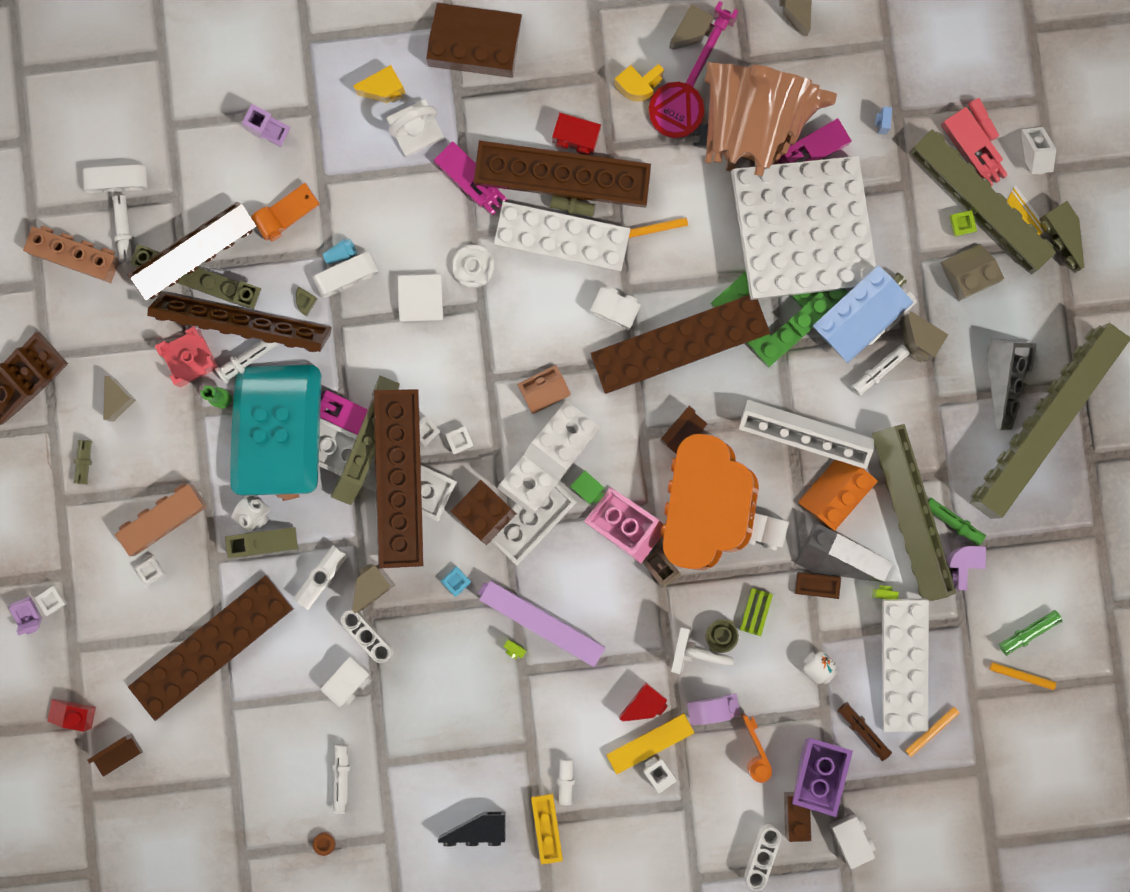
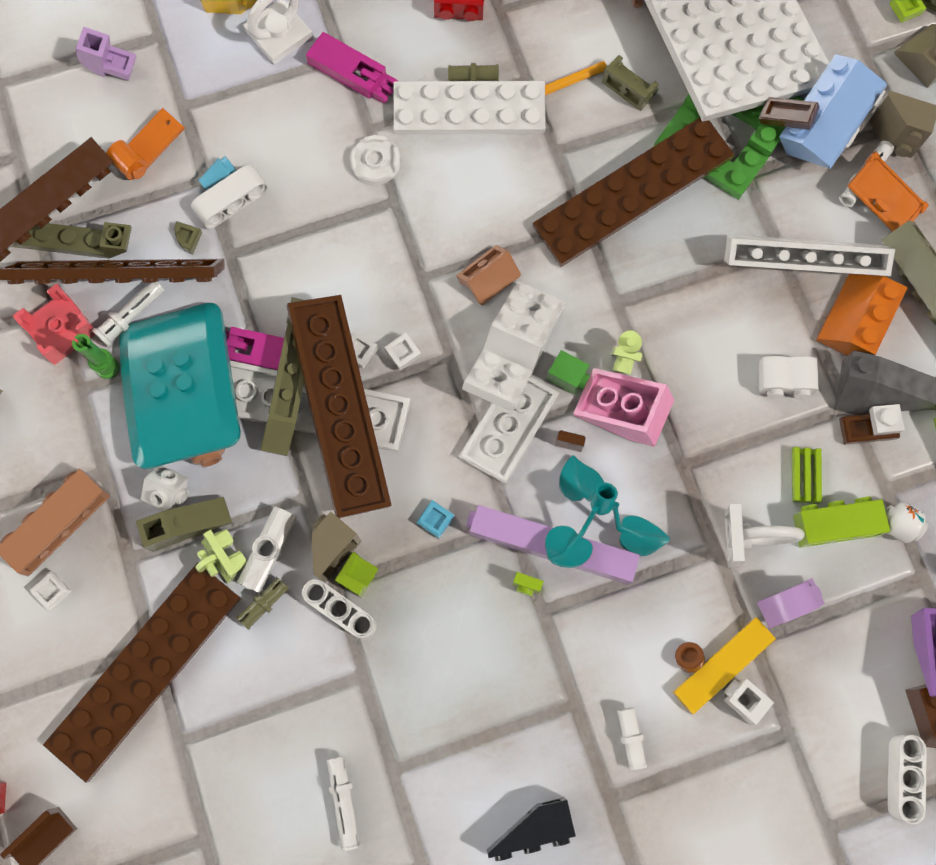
camera: 15 degrees left, 10 degrees down
white brick [320,656,371,708] -> none
white slope [398,274,444,322] -> none
reddish brown brick [450,480,517,545] -> none
reddish brown plate [473,140,651,208] -> none
yellow plate [531,793,563,865] -> none
white brick [590,286,641,331] -> none
red slope [619,682,668,722] -> none
dark tan slope [642,547,681,588] -> none
reddish brown panel [660,405,707,455] -> none
orange brick [661,434,759,570] -> none
olive hat [705,619,739,653] -> none
orange door [741,713,772,783] -> none
none -> yellowish green hips [195,529,247,584]
none -> olive pin [236,576,289,630]
none -> lime panel [335,551,378,597]
none -> teal plant [545,455,670,568]
none -> reddish brown tile [555,430,586,452]
none -> olive hinge [602,55,659,111]
none -> yellowish green hips [611,331,643,375]
none -> dark orange tile [675,642,705,673]
none -> tile [759,97,819,130]
none -> lime brick [793,496,890,548]
none -> orange door [847,151,929,232]
none -> white plate [869,404,905,435]

